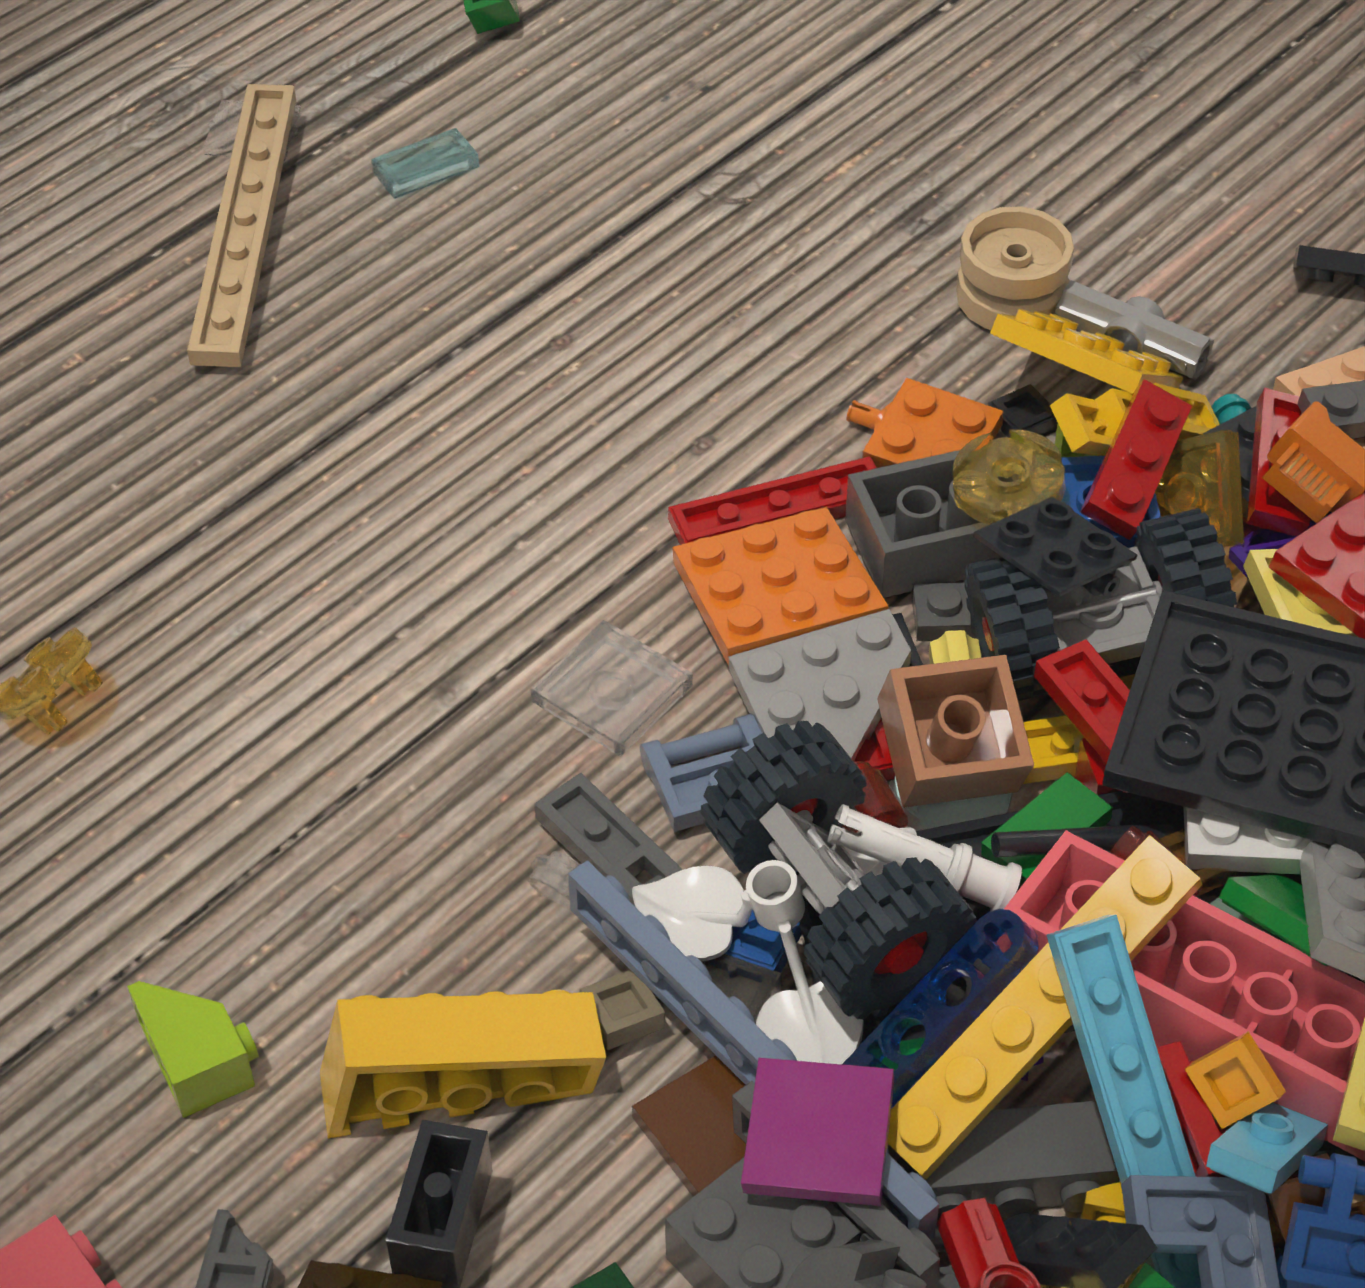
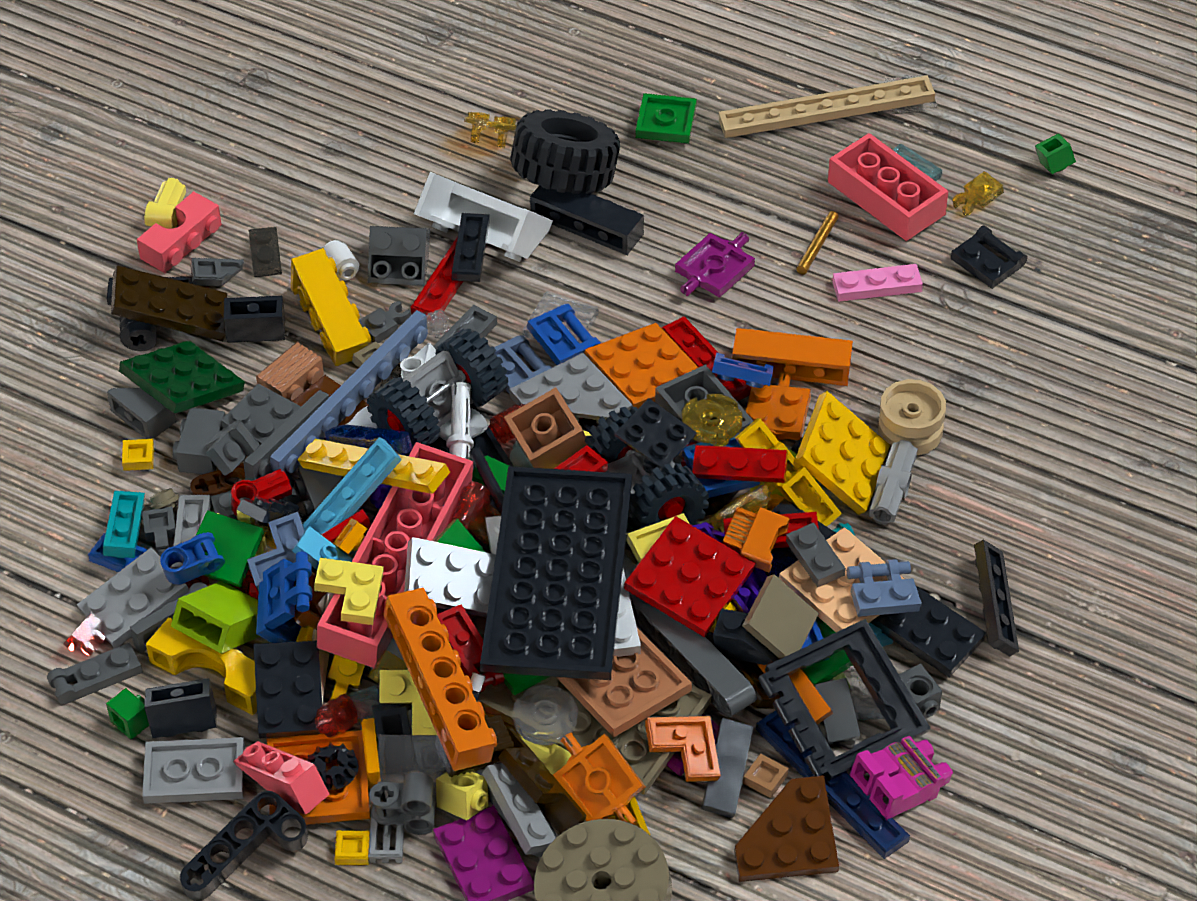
camera: 75 degrees right, 0 degrees up
lime slope [127,981,259,1118] -> none
magenta tile [741,1057,895,1206] -> none
none -> clear smoke plate [249,227,282,277]
none -> nougat brick [256,342,324,401]
none -> white brick [323,240,359,281]
none -> dark grey plate [359,301,411,343]
none -> dark grey slope [368,226,430,286]
none -> red tile [411,236,464,322]
none -> white windscreen [414,172,553,262]
none -> black tile [452,213,490,282]
none -> black tyre [510,109,620,194]
none -> blue plate [527,304,601,365]
none -> black brick [530,185,644,256]
none -> green plate [635,93,697,144]
none -> magenta plate [675,232,755,298]
none -> blue plate [712,353,774,388]
none -> orange brick [732,328,853,386]
none -> pearl gold bar [796,211,839,275]
none -> coral brick [828,133,949,241]
none -> bright pink plate [832,264,923,302]
none -> black plate [951,225,1028,289]
none -> clear yellow plate [952,171,1004,216]

